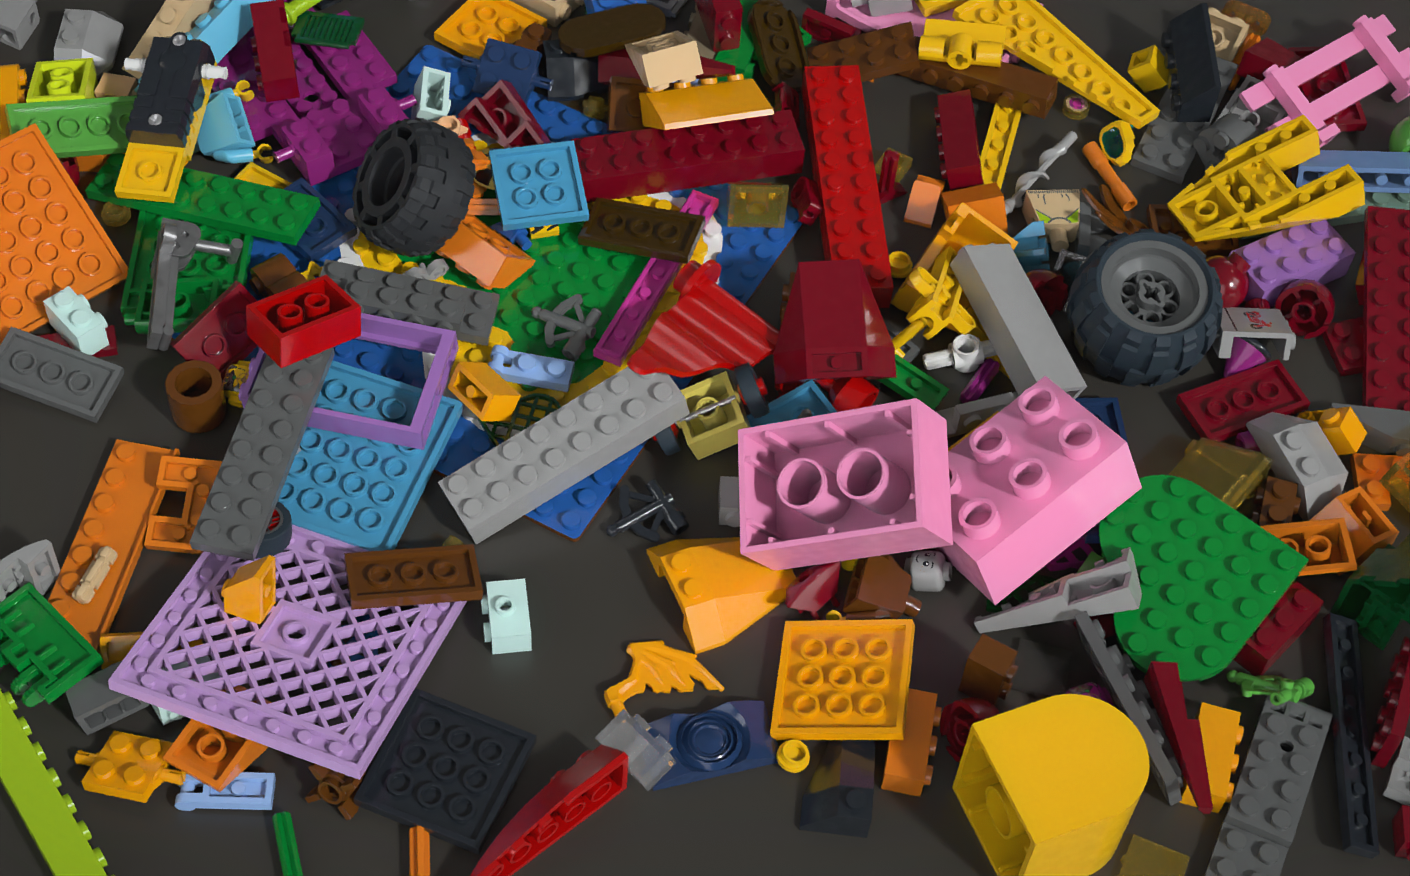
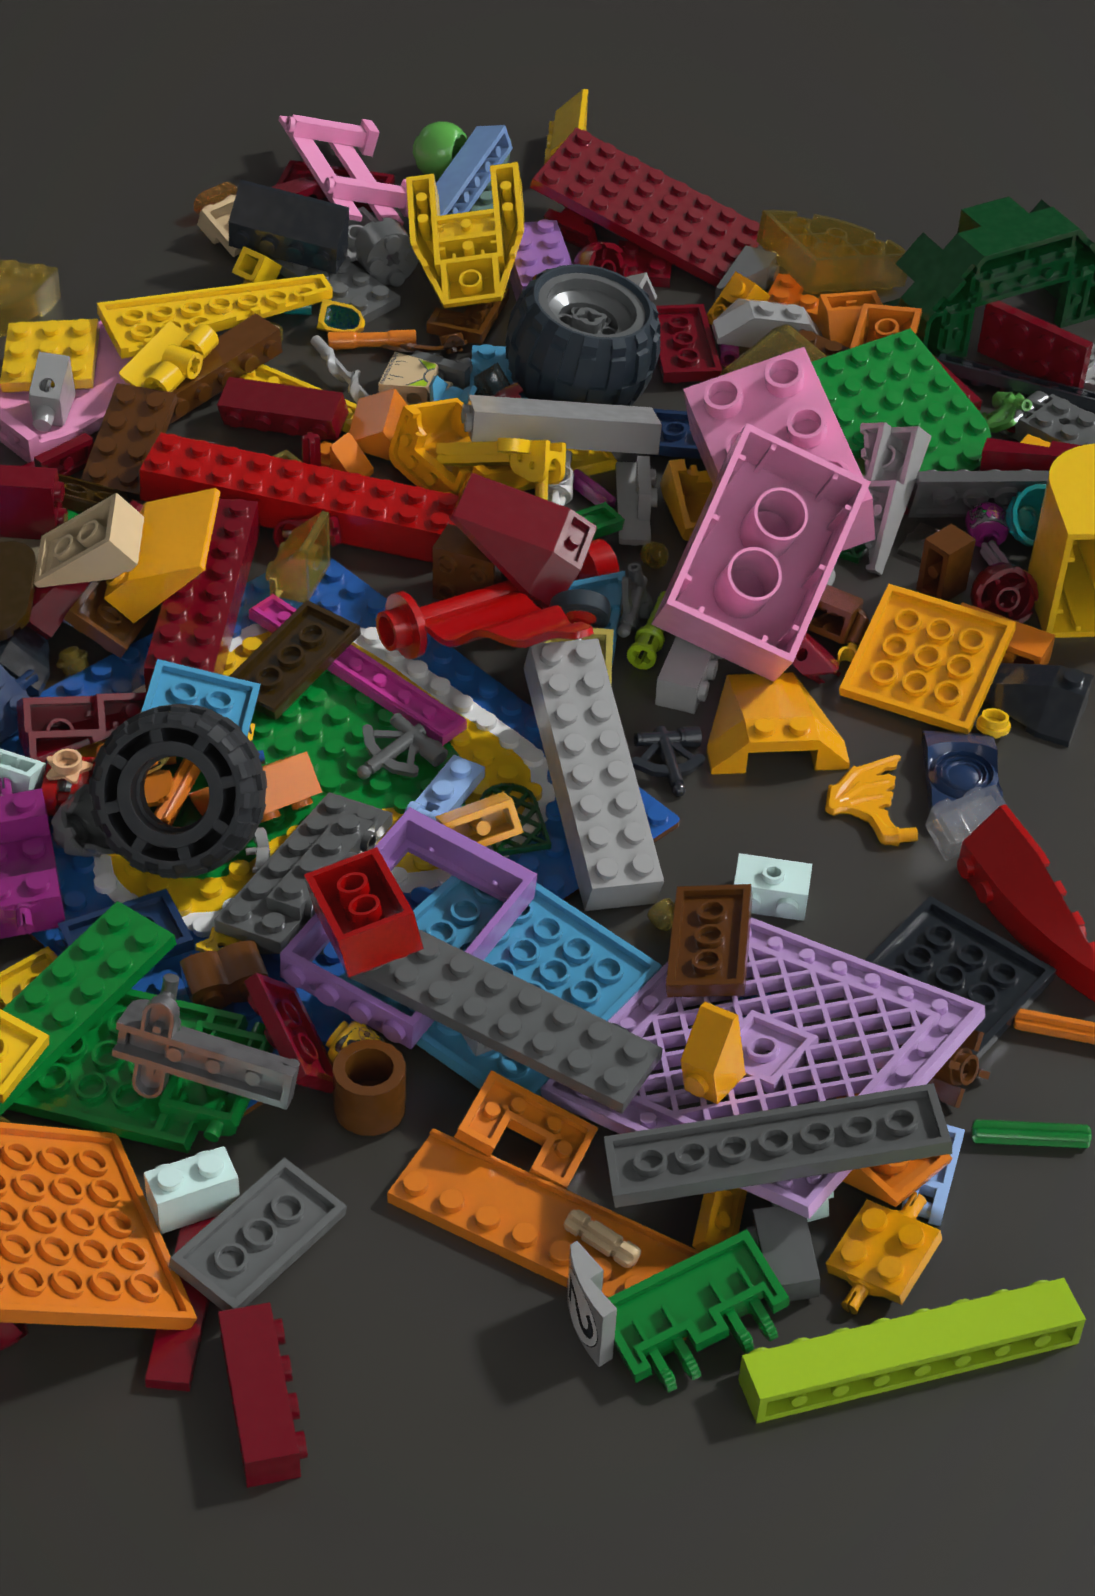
camera: 70 degrees left, 10 degrees down
none -> dark grey plate [604,1083,952,1208]

